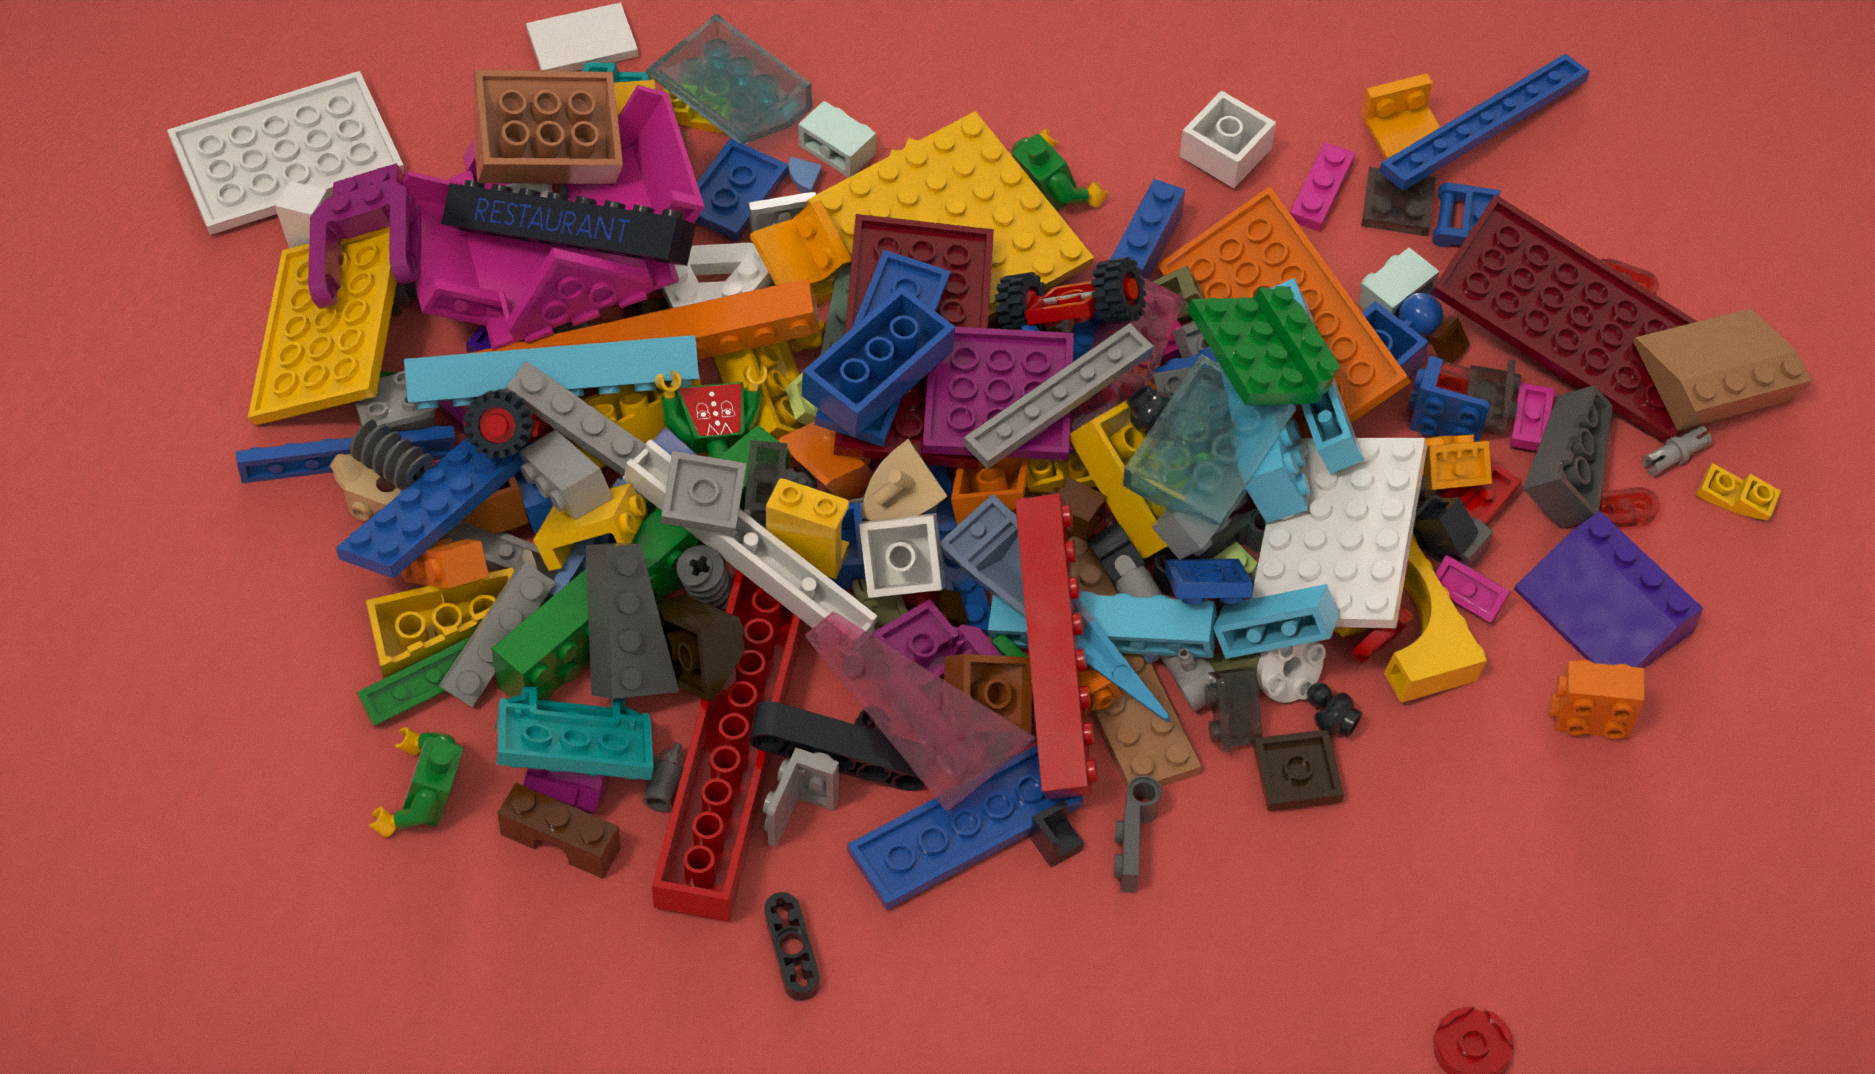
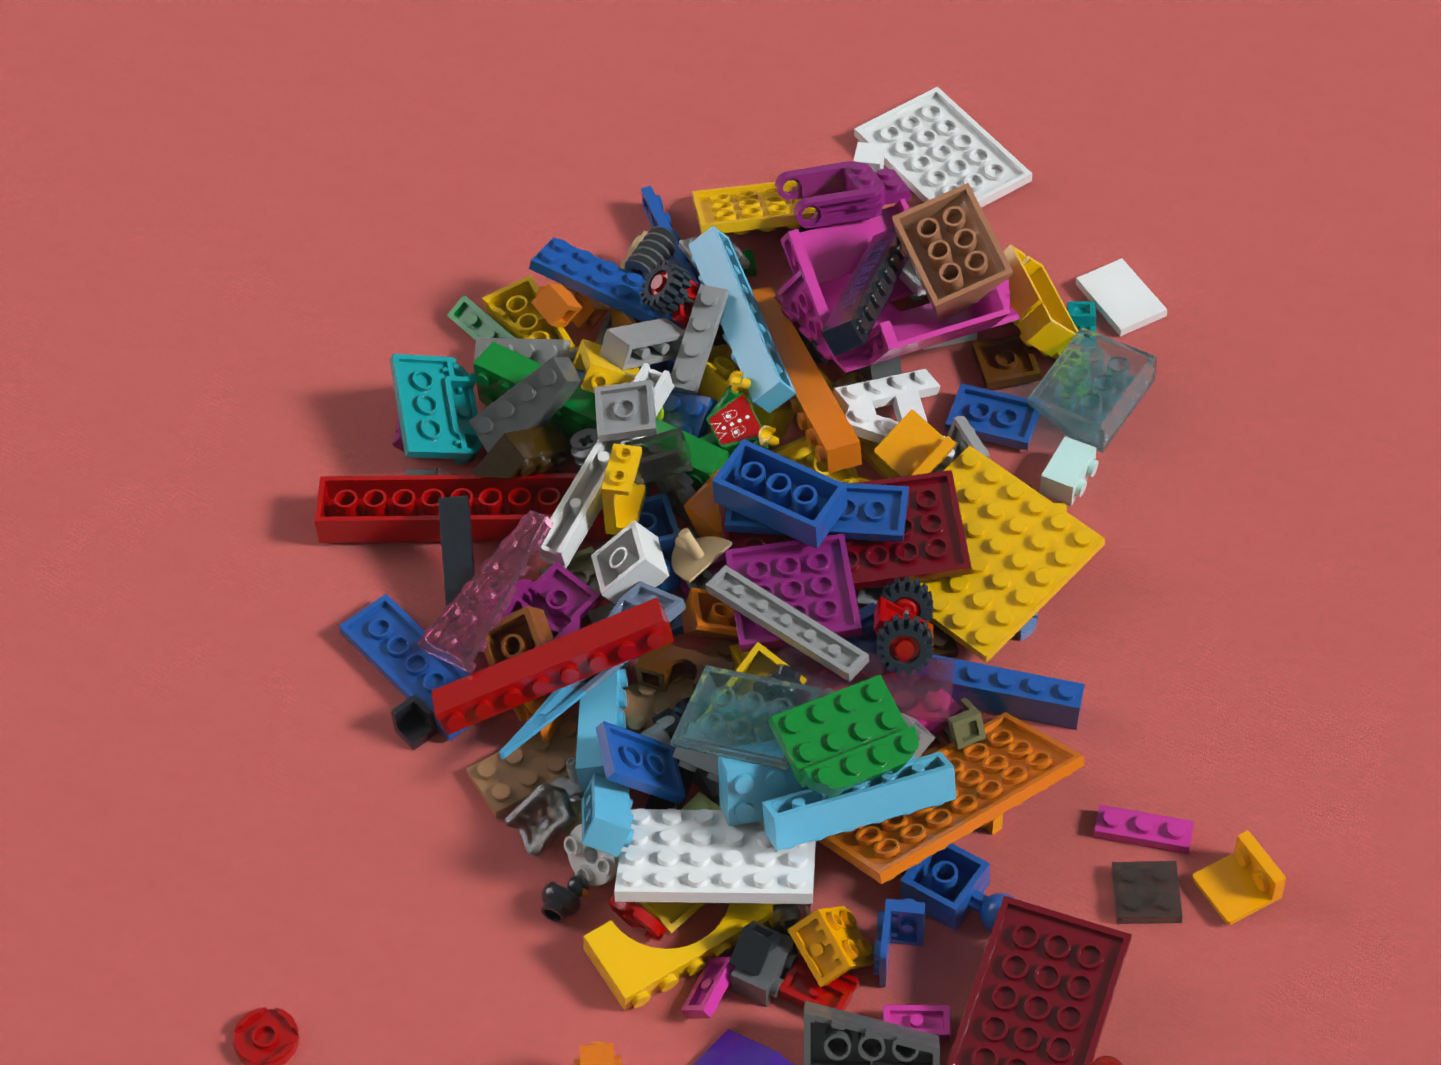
camera: 85 degrees right, 5 degrees down
green torso [368,727,463,837] -> none
reddish brown arch [497,783,621,879] -> none
light grey bracket [763,748,839,847] -> none
black beam [764,892,819,1001] -> none
medium blue tile [789,156,822,193] -> none
green torso [1011,129,1109,212] -> none
dark grey plate [1113,775,1161,893] -> none
white brick [1179,90,1276,188] -> none
dark brown plate [1253,730,1344,811] -> none
light aqua brick [1358,248,1440,319] -> none
blue plate [1379,53,1589,191] -> none
reddish brown tile [1429,316,1470,366] -> none
blue plate [1432,182,1501,247] -> none
clear red plate [1436,361,1471,394] -> none
clear smoke bracket [1466,359,1521,435] -> none

